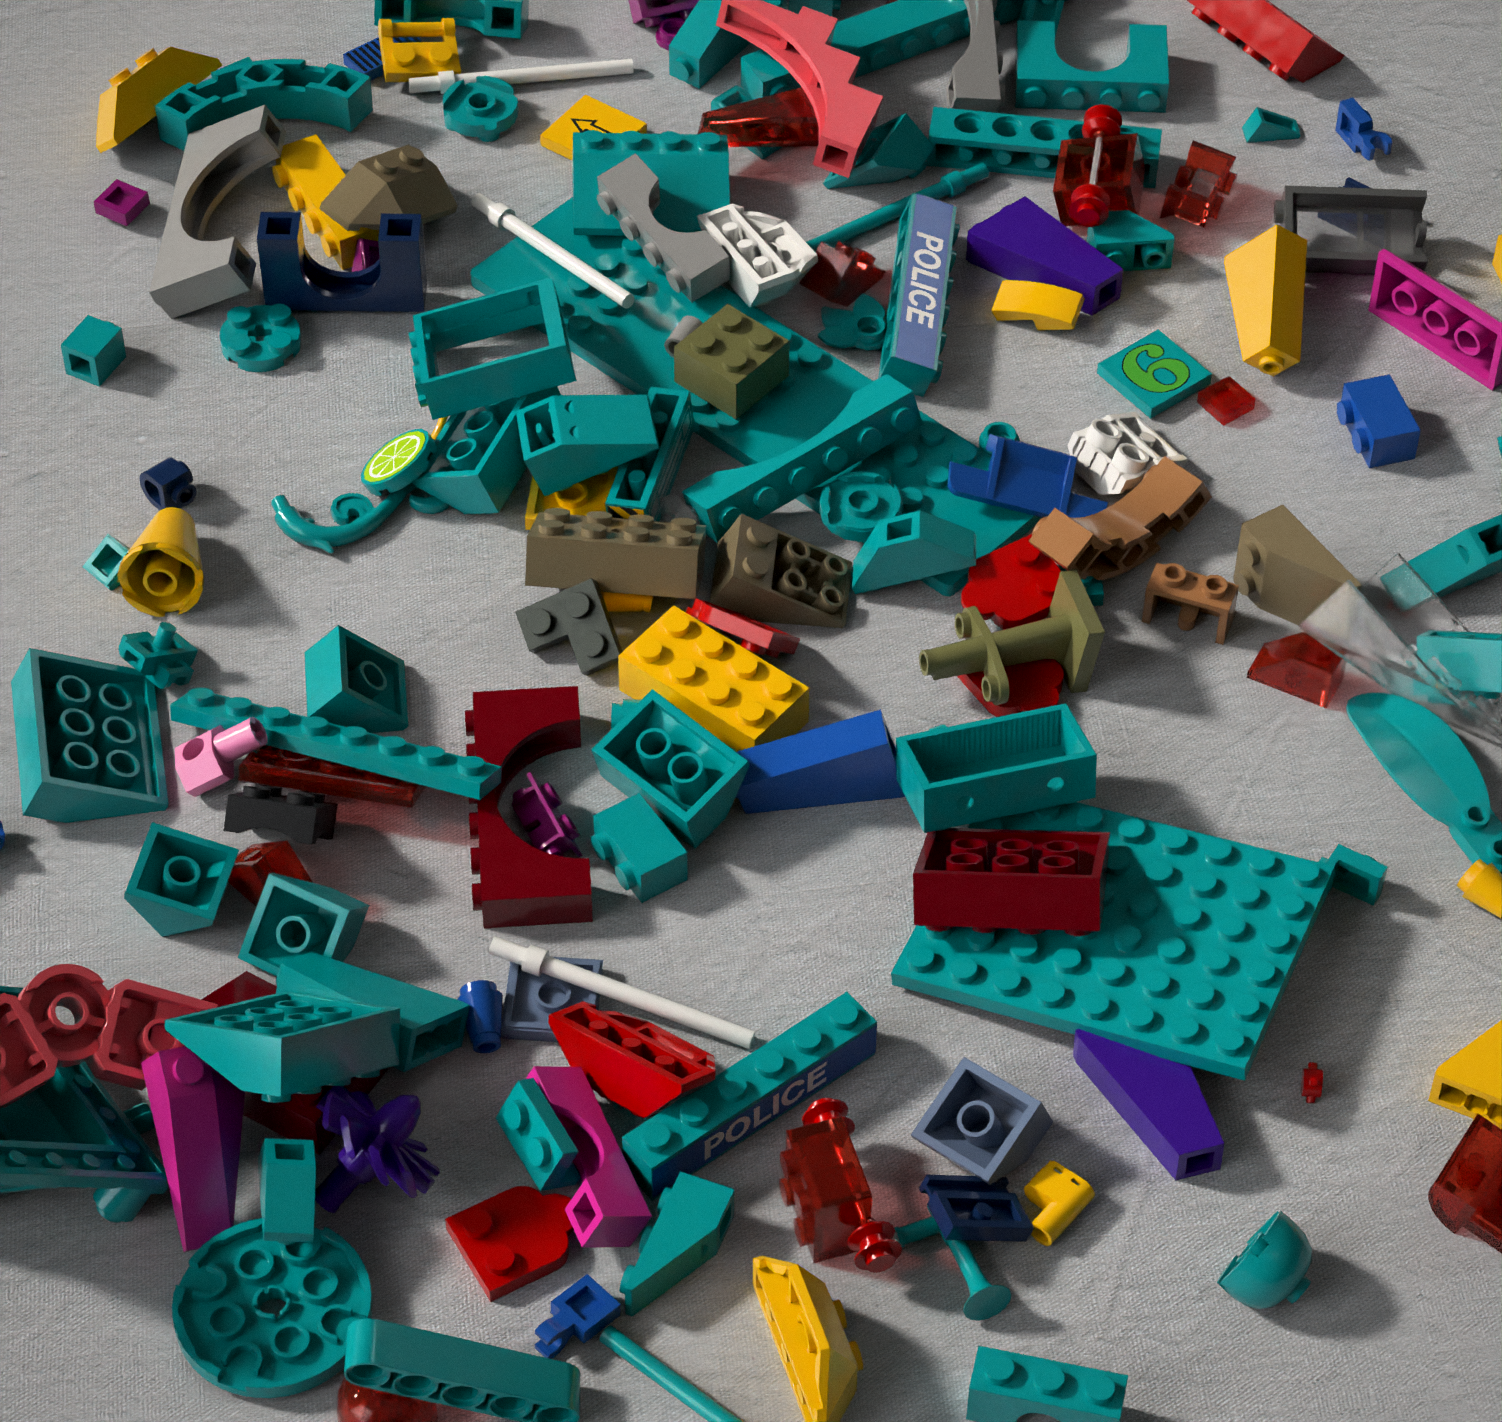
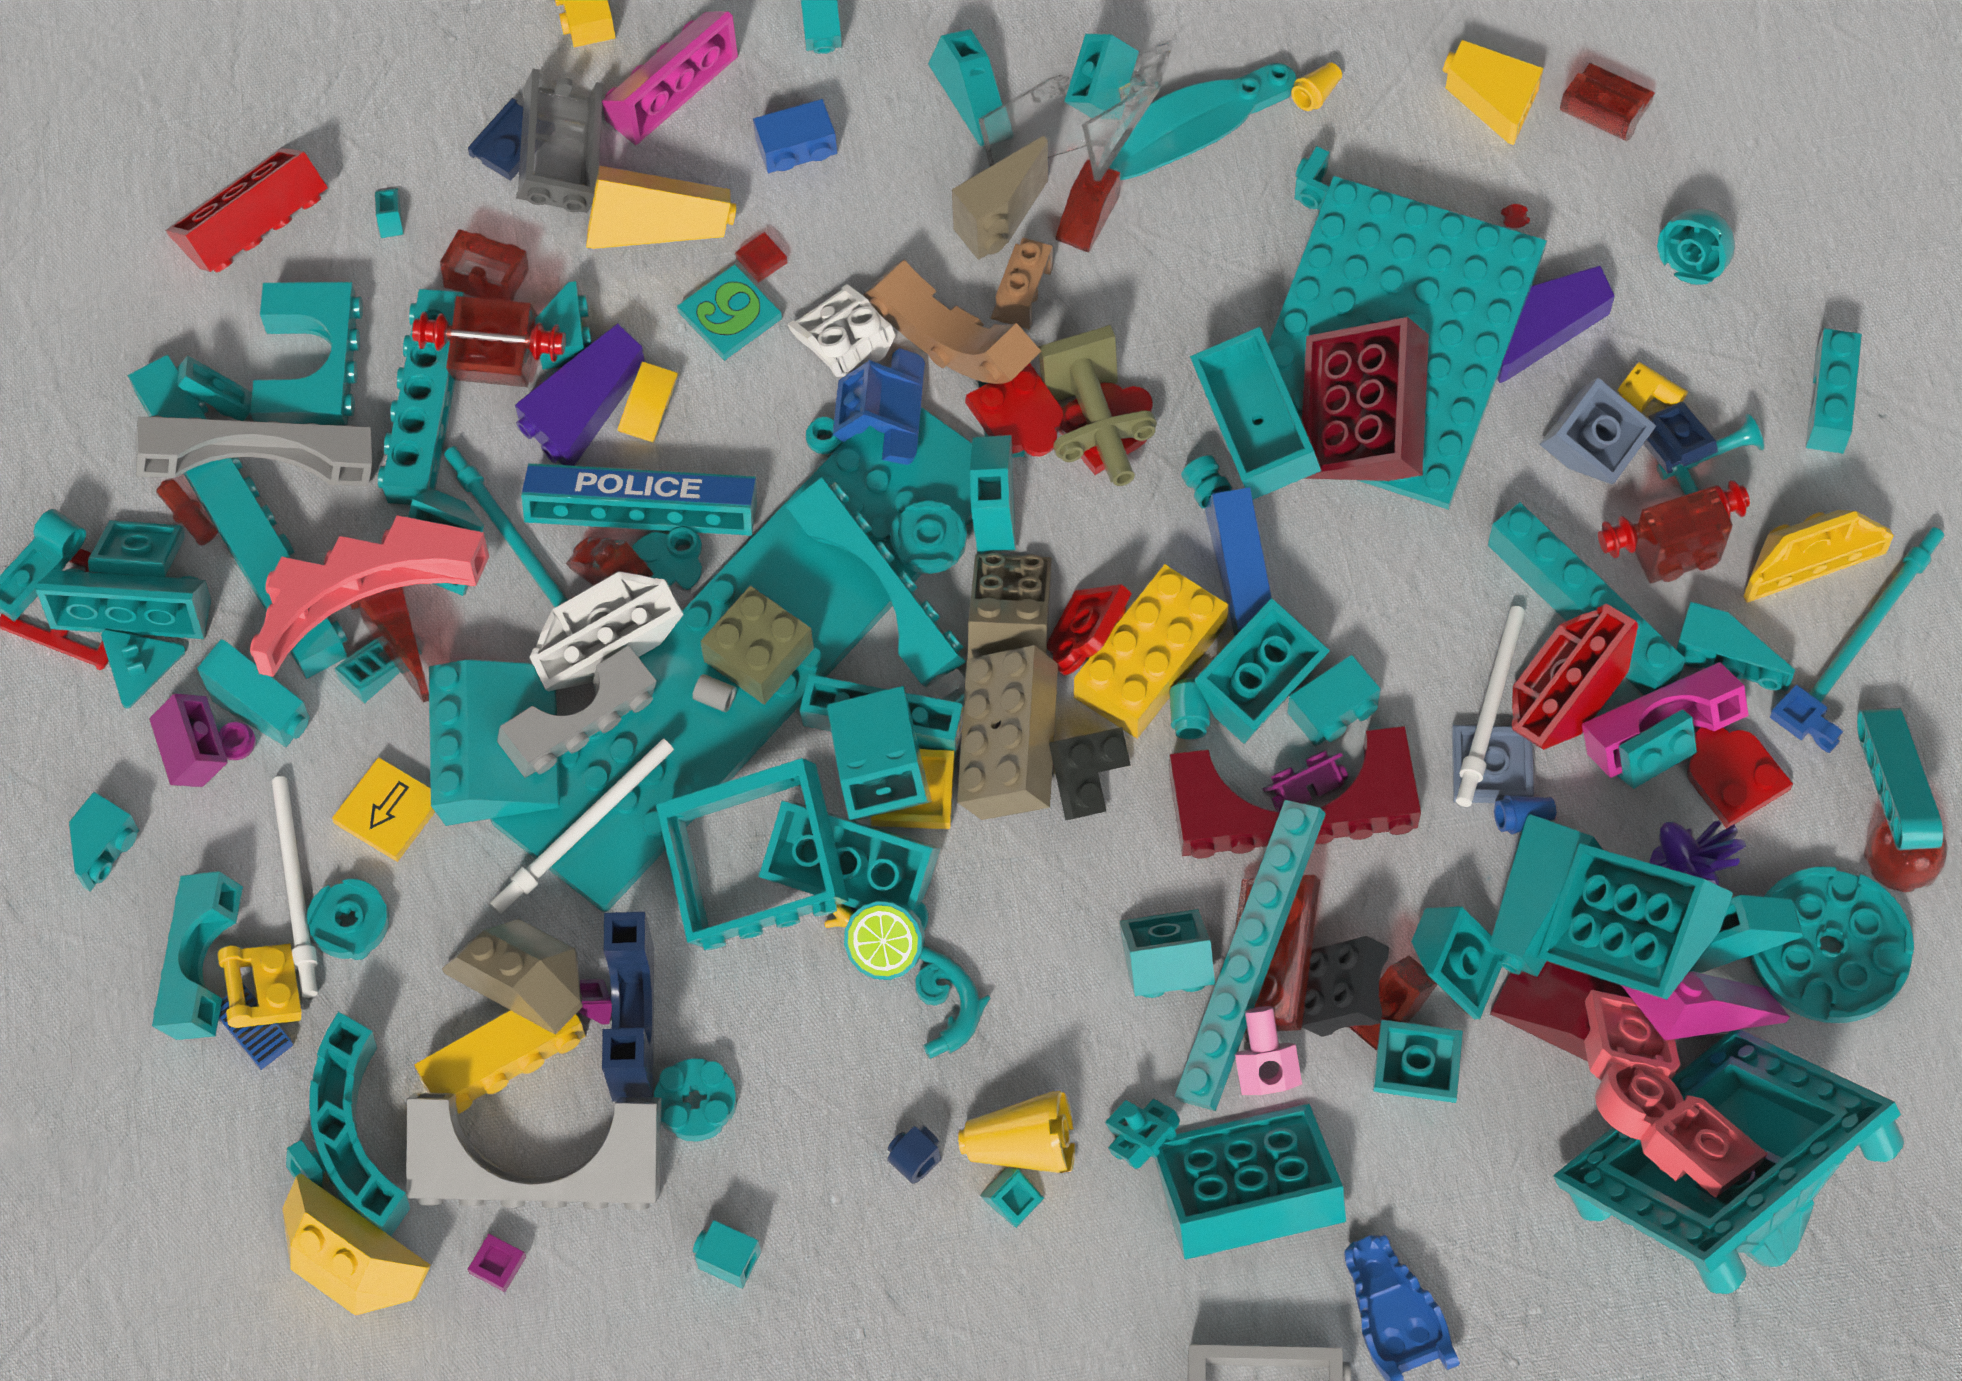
camera: 90 degrees left, 15 degrees up
blue plate [1335,97,1392,161] -> none

